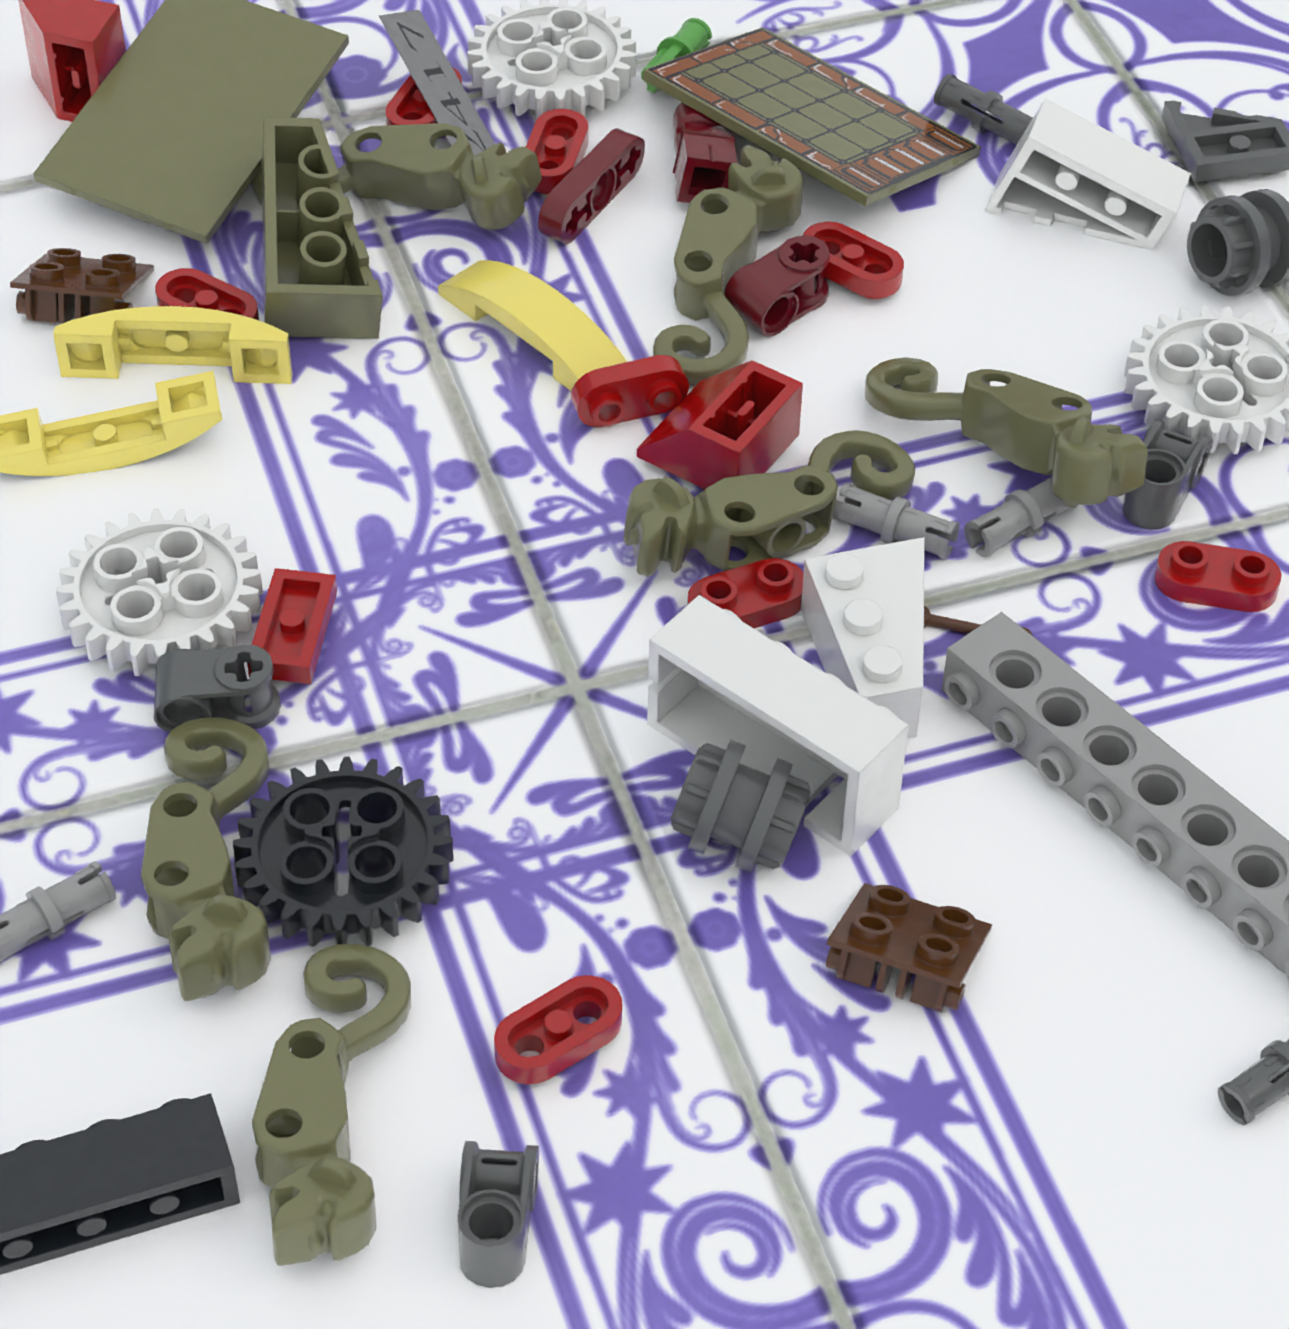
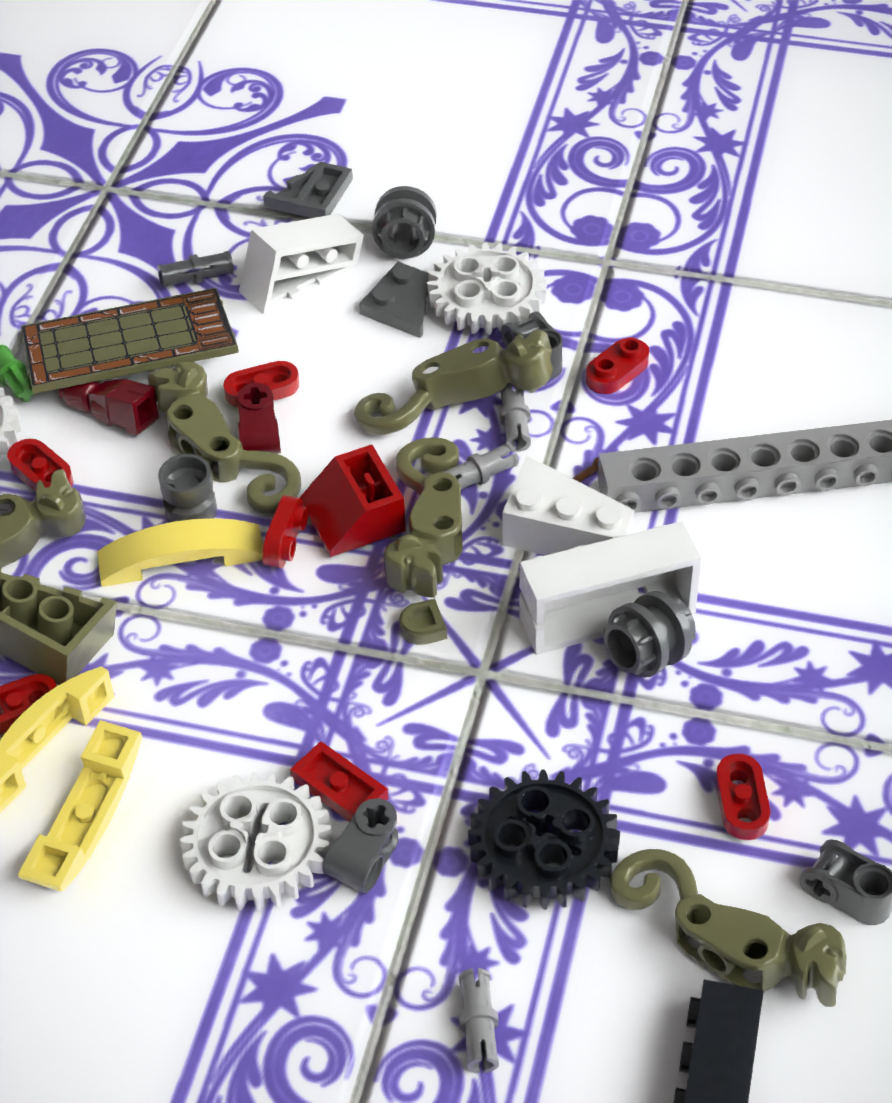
camera: 55 degrees left, 0 degrees up
olive animal [141,717,271,1001] -> none
dark red beam [538,128,645,244] -> none
red plate [687,558,803,629] -> none
reddish brown hinge [826,883,993,1013] -> none
none -> dark grey wheel [158,454,217,523]
none -> dark grey wing [359,261,429,338]
none -> olive tile [399,598,447,645]

